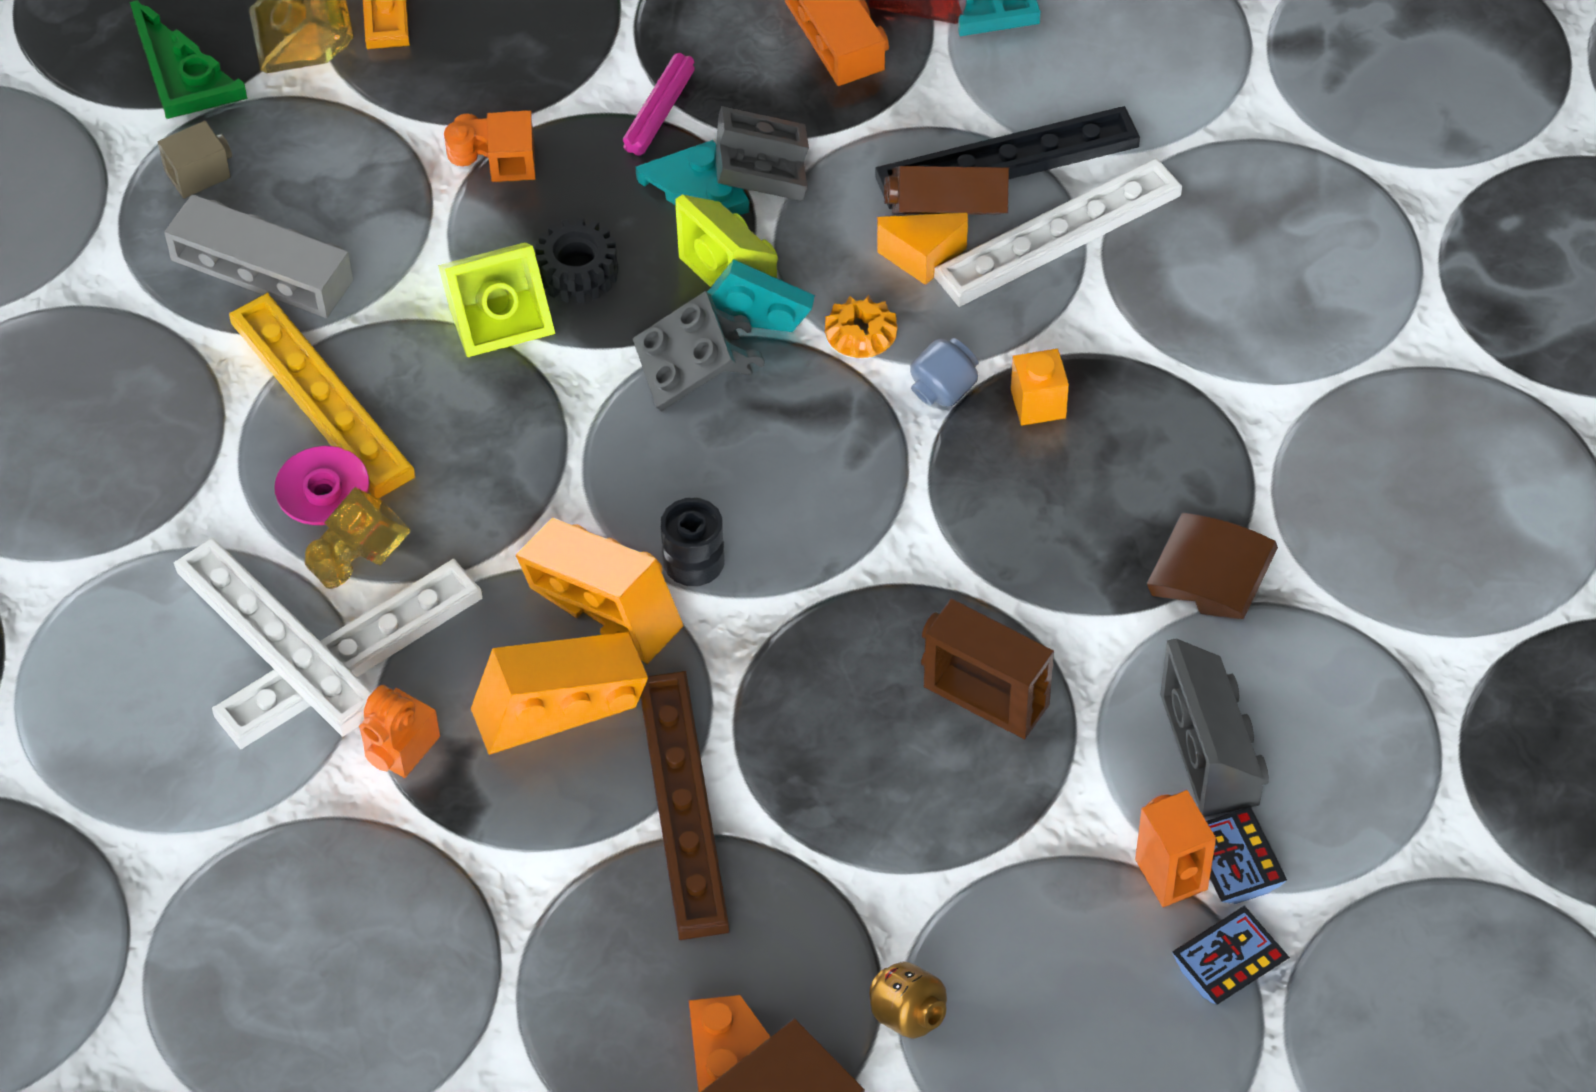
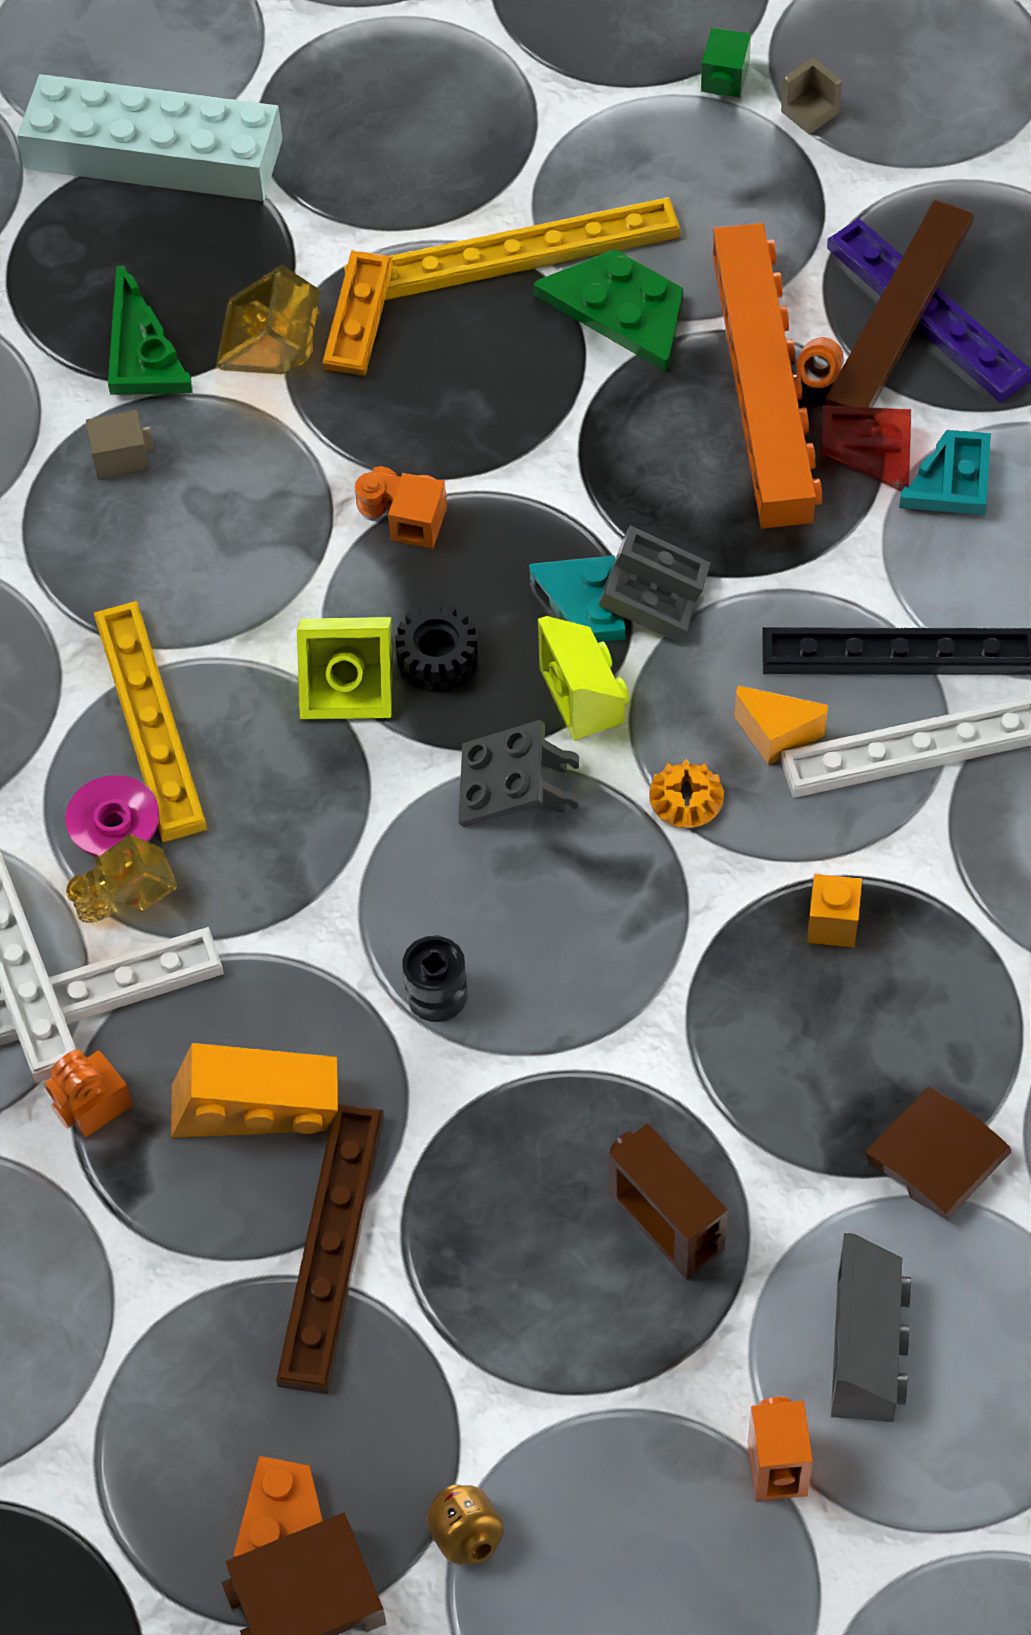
camera: 20 degrees right, 5 degrees up
light grey brick [164,194,353,318] -> none
light orange wedge [516,517,684,665] -> none
dark pink axle [623,53,695,156] -> none
teal wing [707,259,815,332] -> none
reddish brown window [884,166,1009,215] -> none
sand blue head [910,338,979,407] -> none
piece [1172,905,1290,1005] -> none
piece [1206,806,1287,905] -> none

